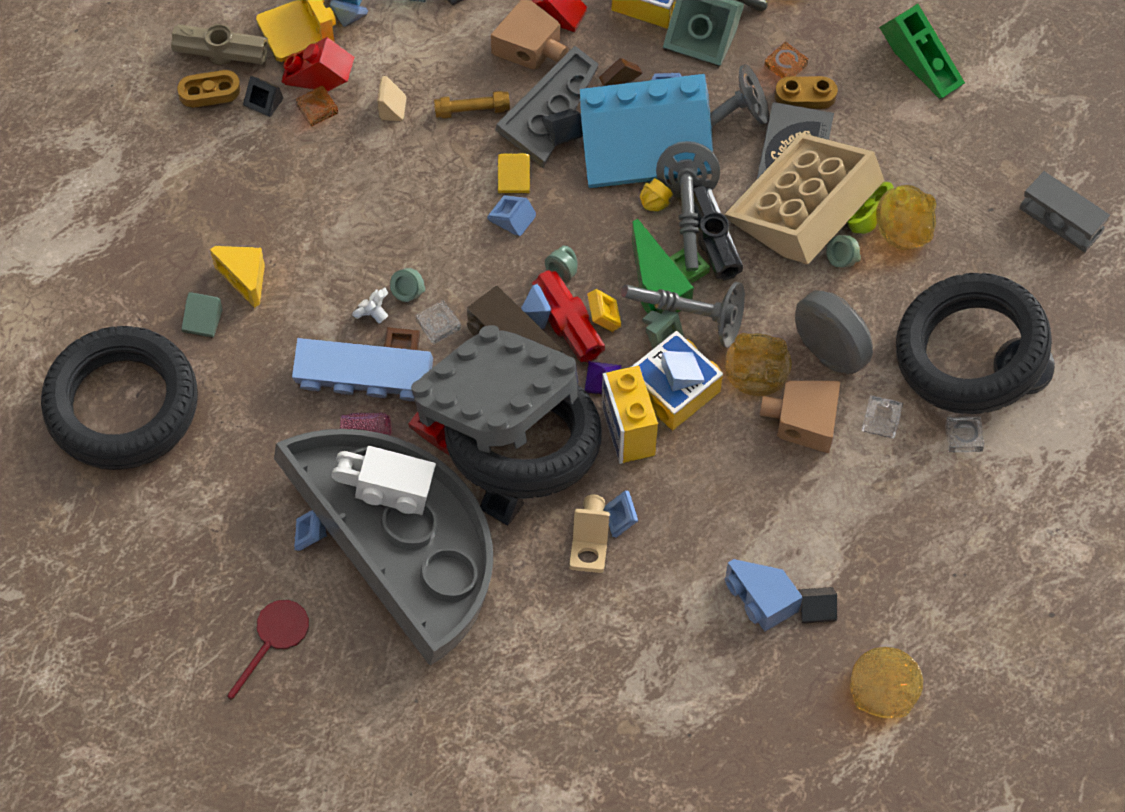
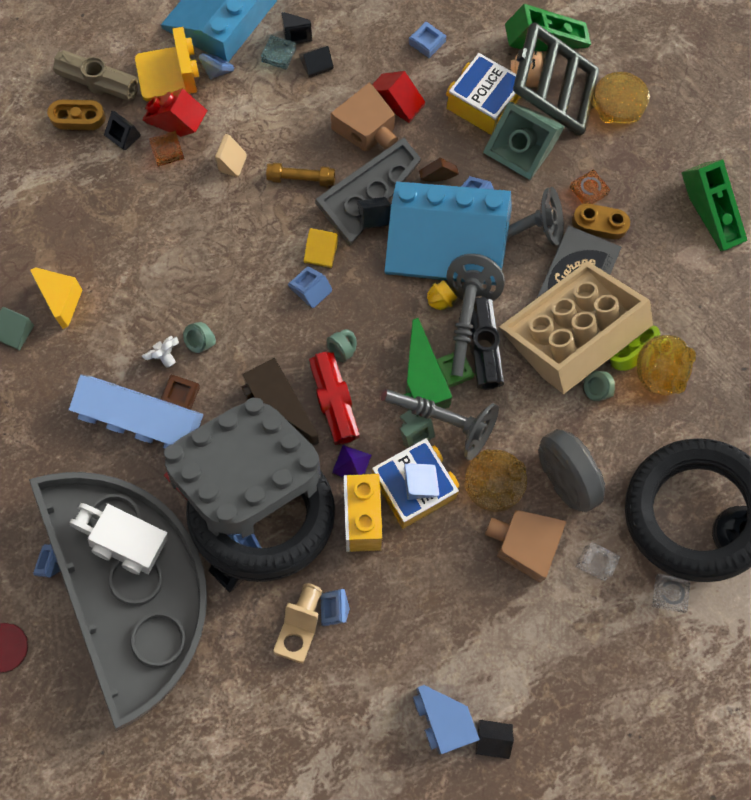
camera: 10 degrees right, 10 degrees up
clear pink piece [340,412,391,436] -> none
clear tile [416,300,461,345] -> none
medium blue slope [521,284,551,329] -> none
yellow tile [587,289,621,332] -> none

